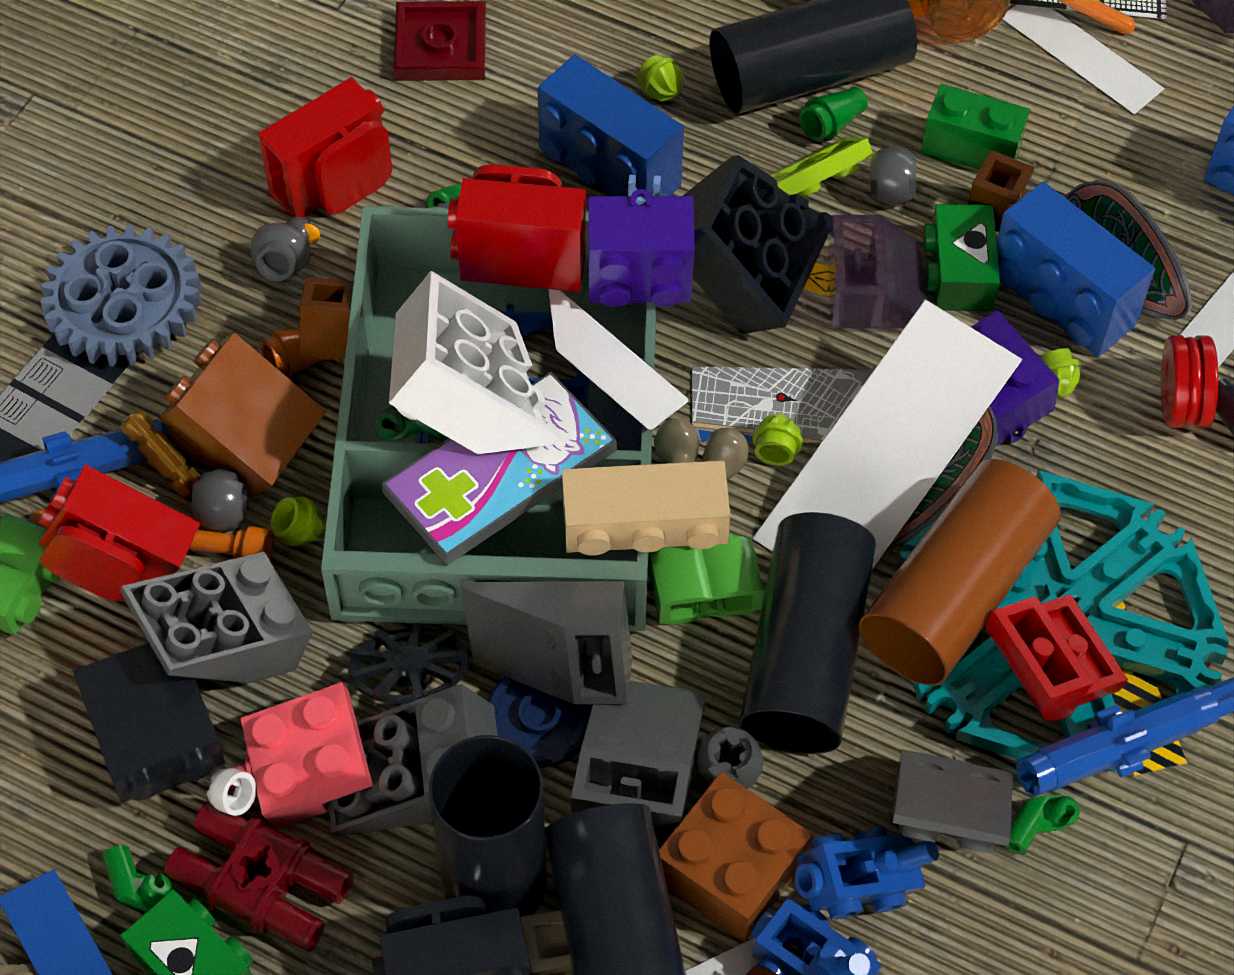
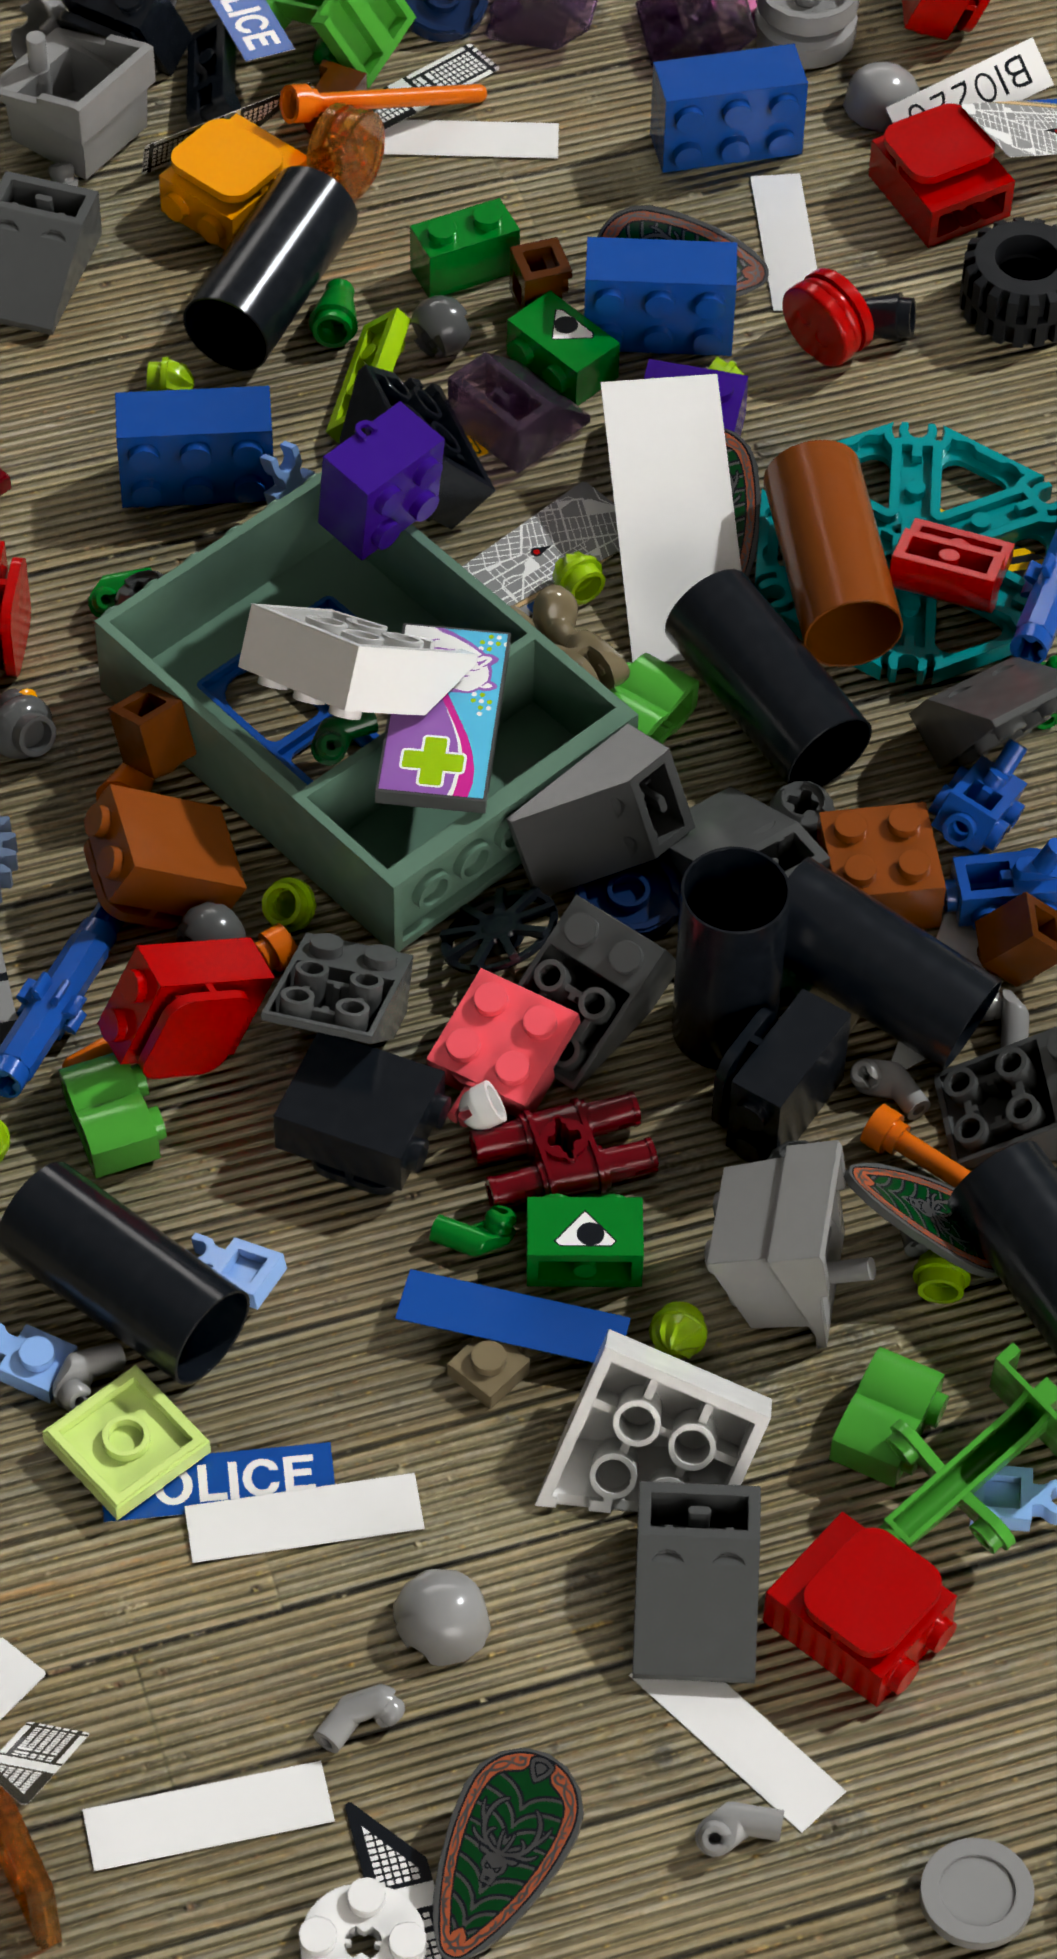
camera: 45 degrees left, 5 degrees down
pearl gold axle [120,409,201,498] -> none
red brick [448,164,587,292] -> none
white sticker [548,289,688,430] -> none
tan brick [562,460,731,555] -> none

